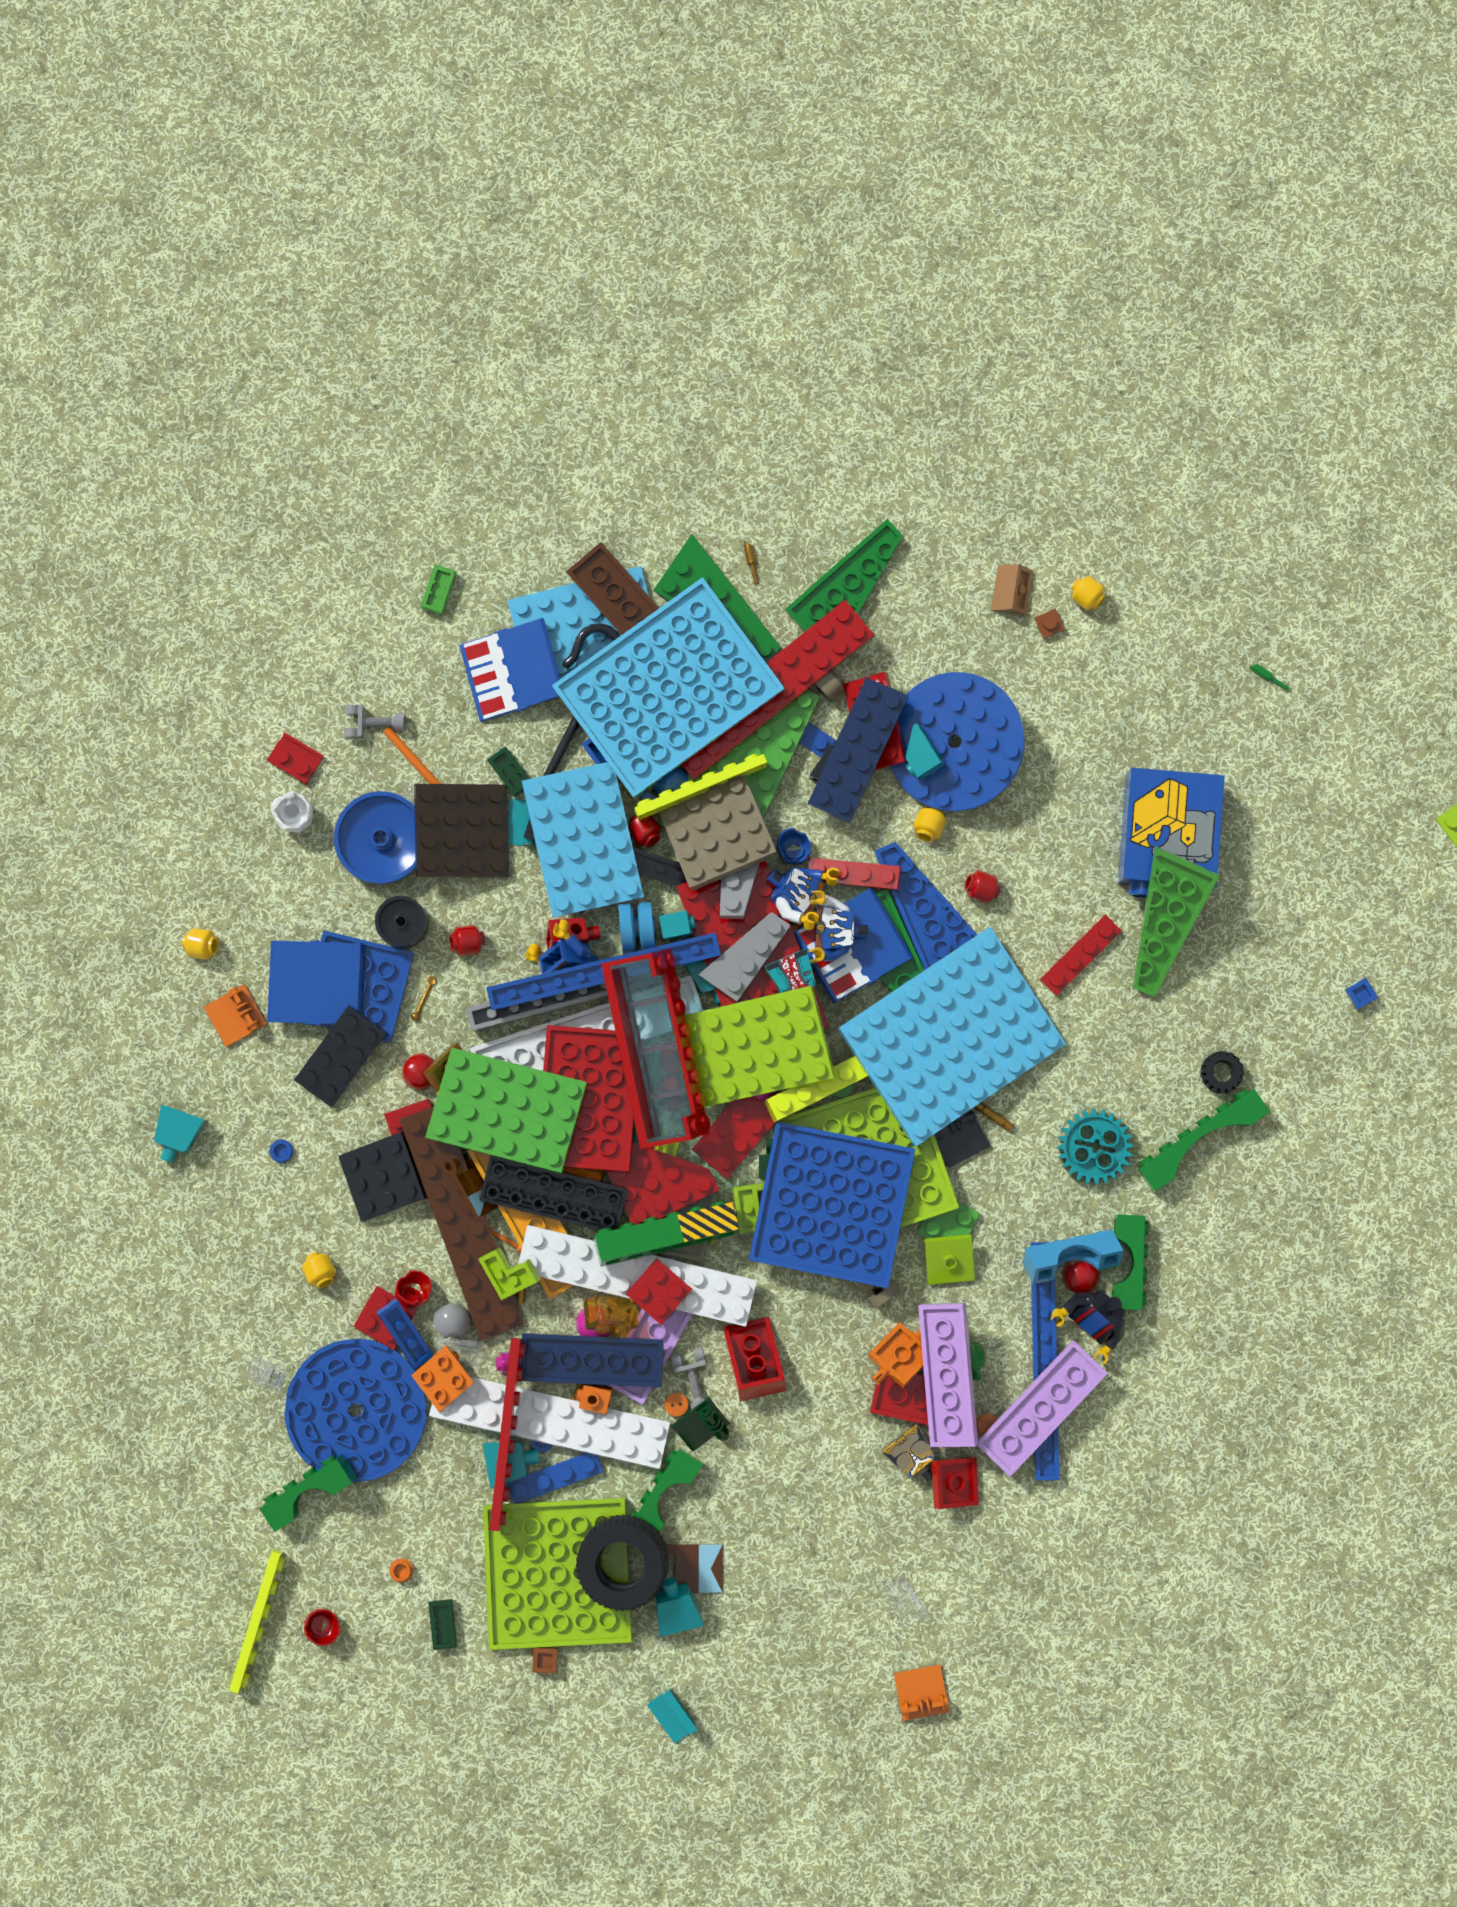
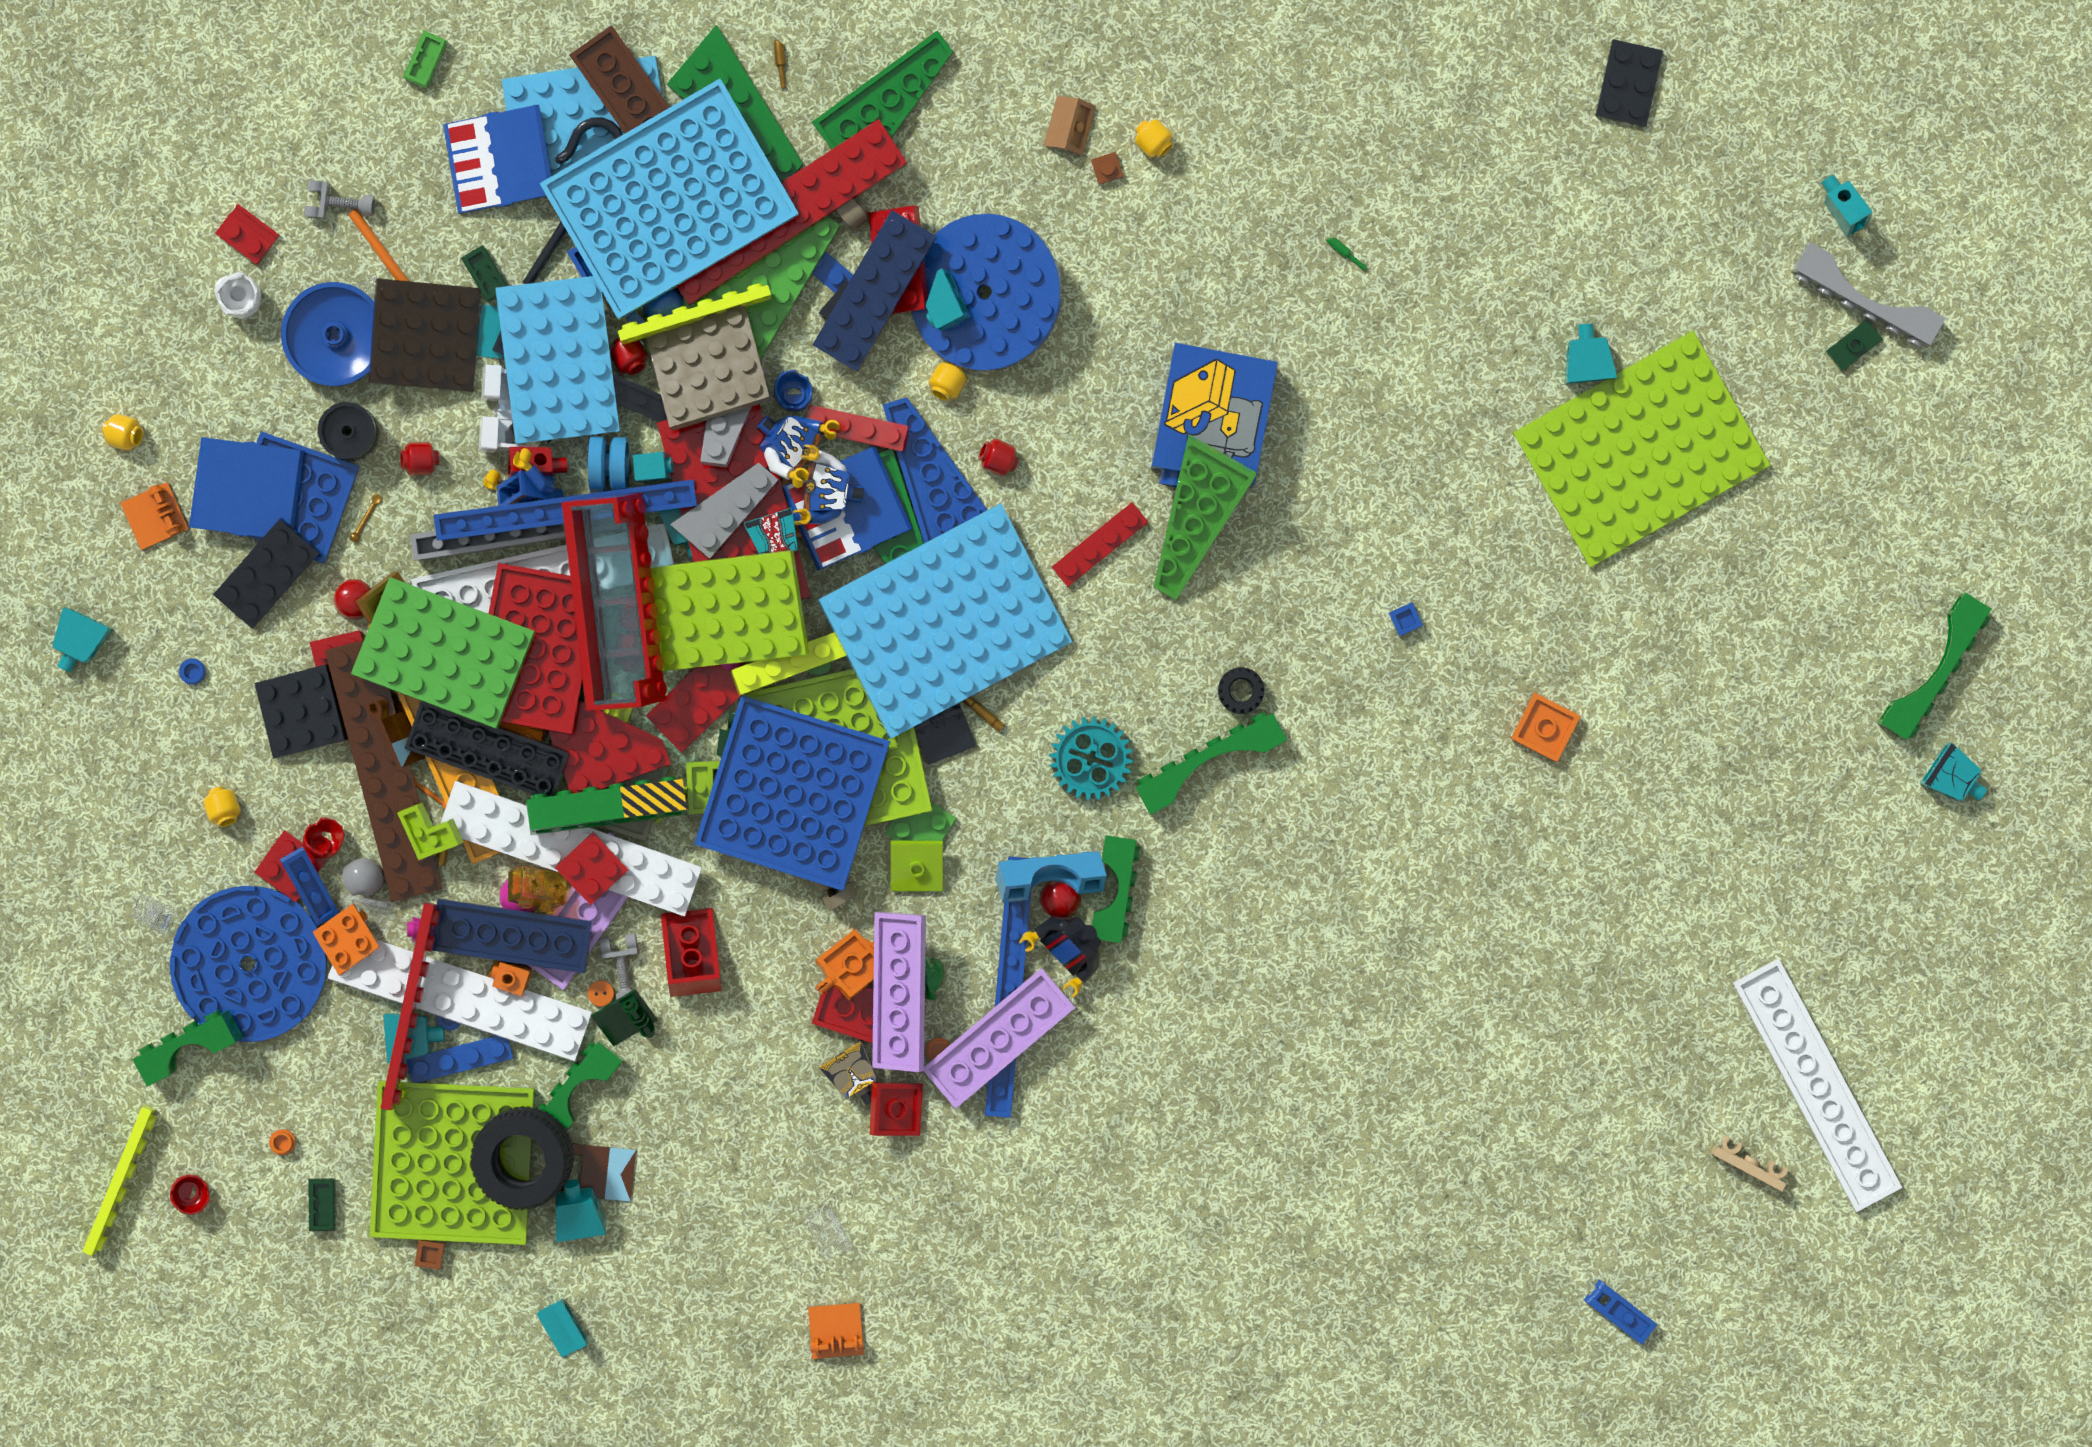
camera: 10 degrees right, 5 degrees up
none -> white piece [478,365,538,453]

